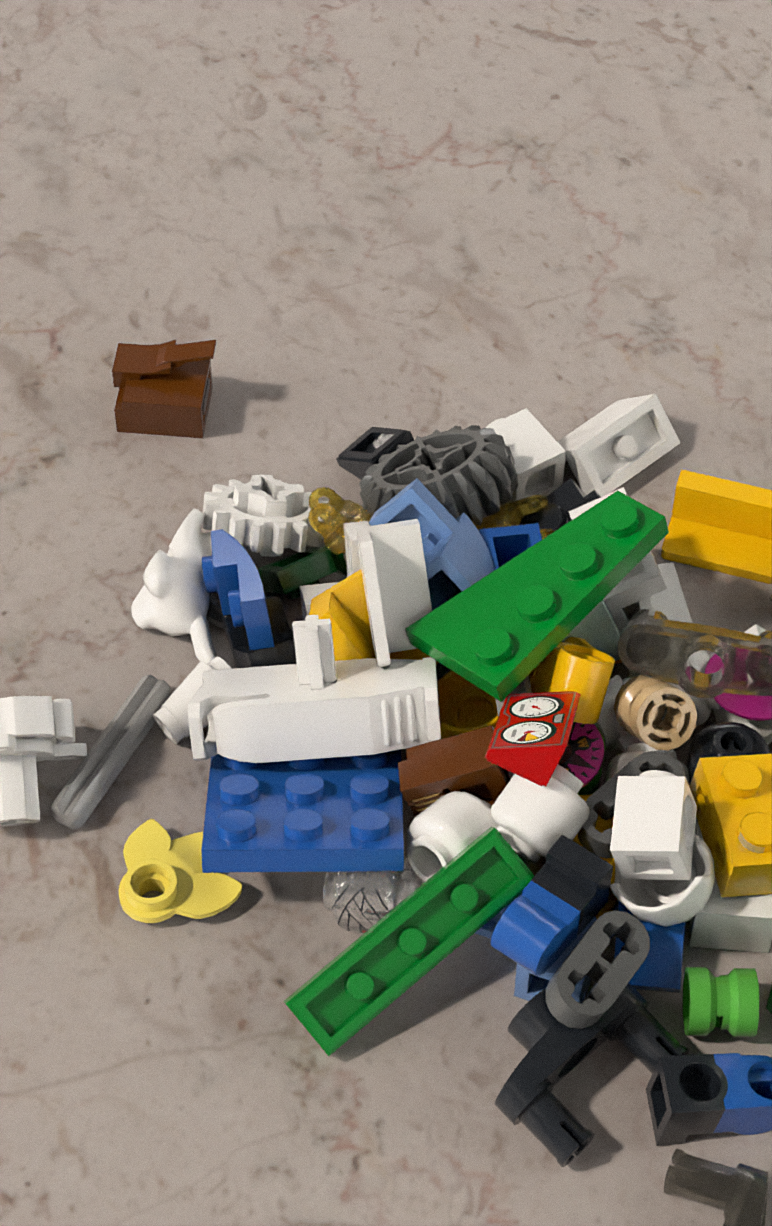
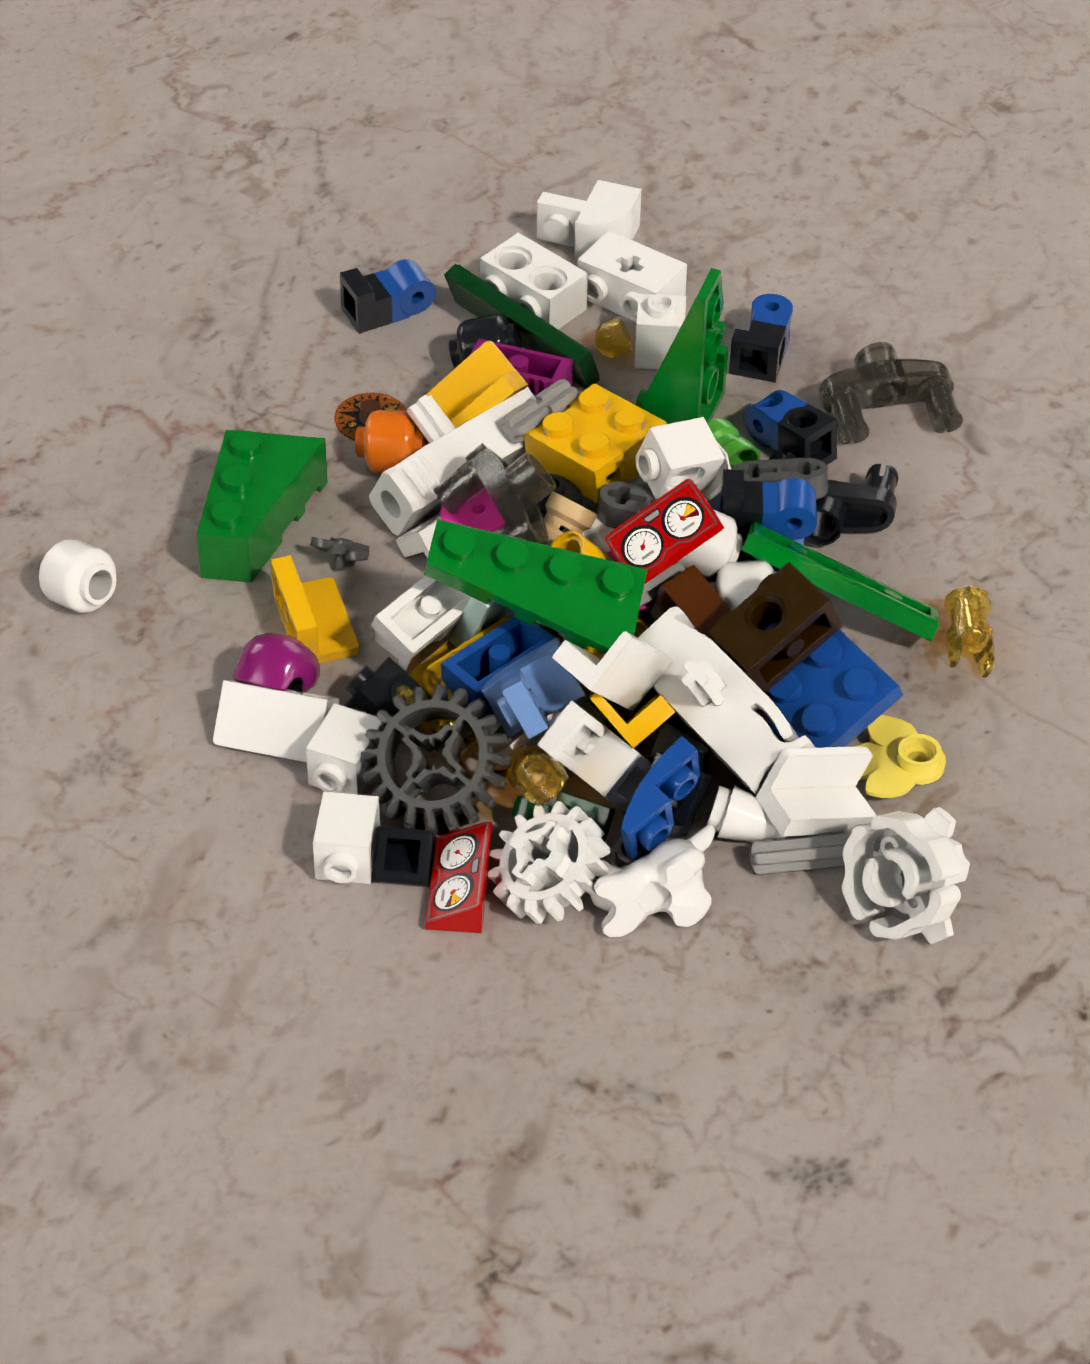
camera: 125 degrees left, 5 degrees down
reddish brown piece [112,340,216,438] -> none
none -> magenta hair [232,633,320,692]
none -> white brick [313,792,380,884]
none -> slope [425,822,492,933]
none -> dark brown brick [708,562,843,693]
none -> white panel [755,746,877,837]
none -> clear yellow piece [944,586,995,678]

